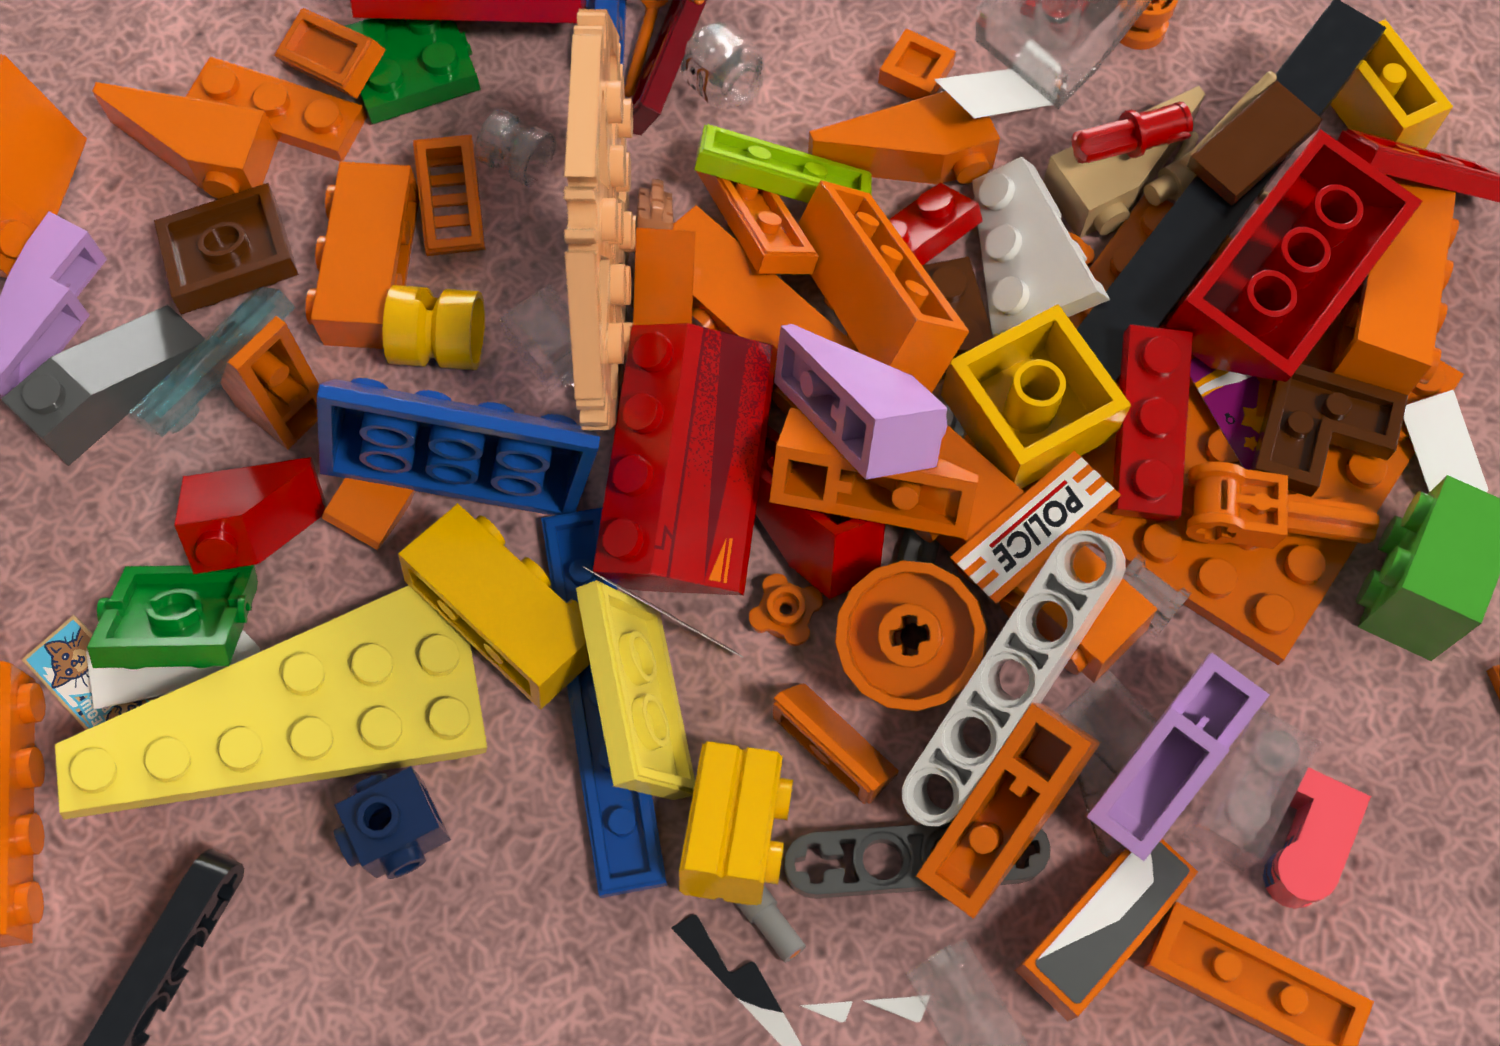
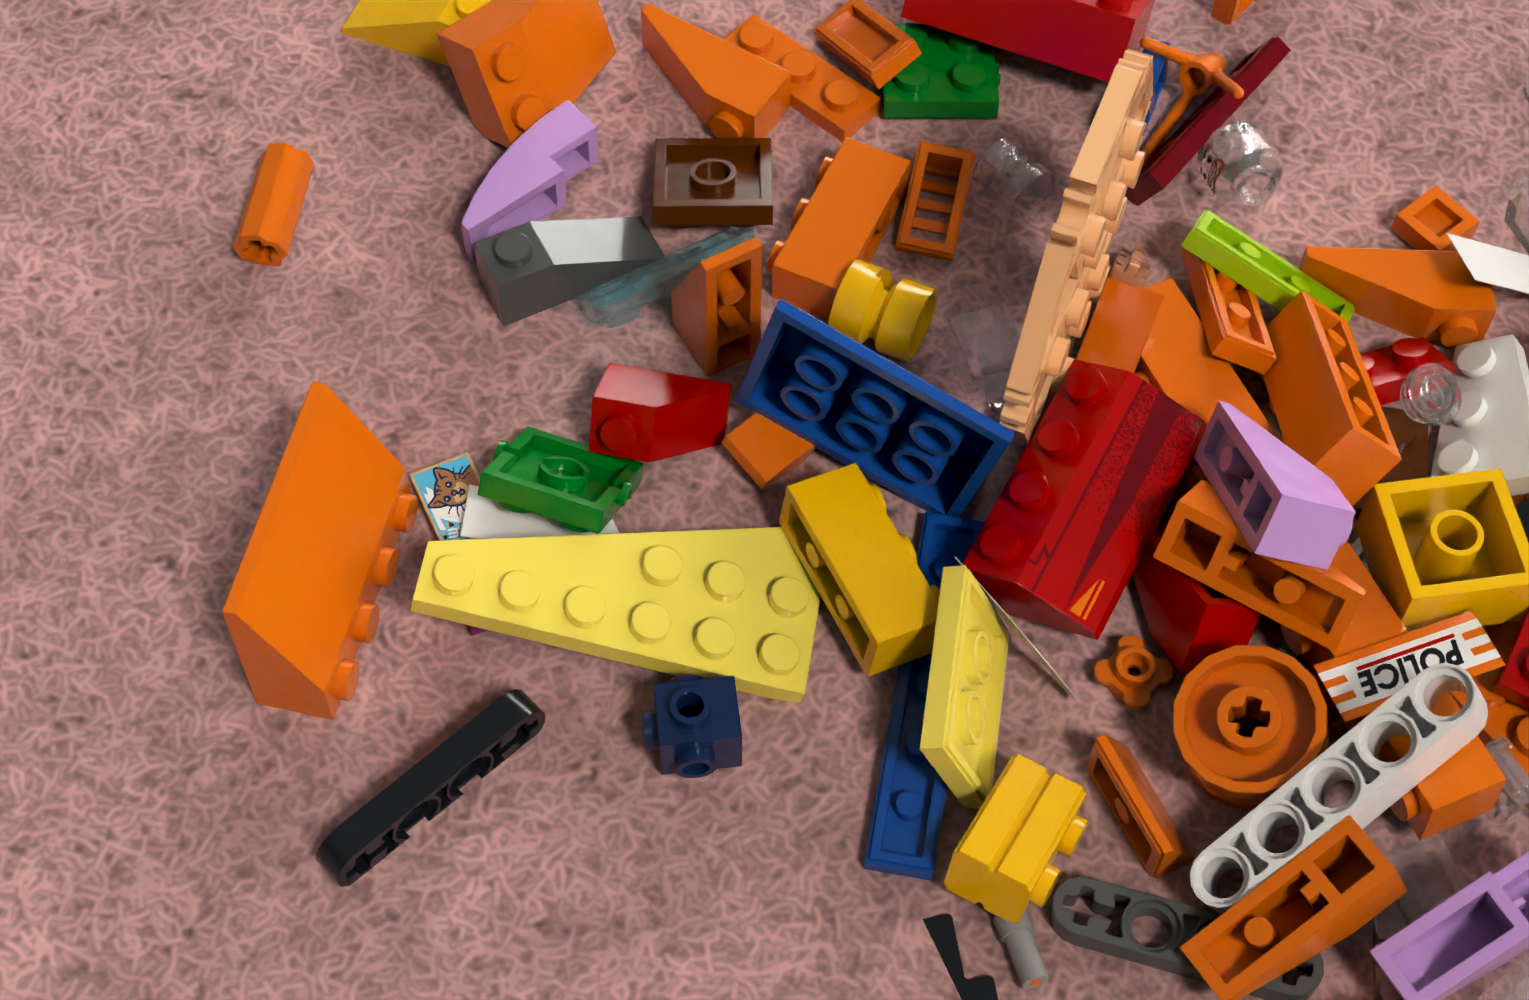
camera: 20 degrees right, 10 degrees down
none -> clear plate [1400,363,1462,426]

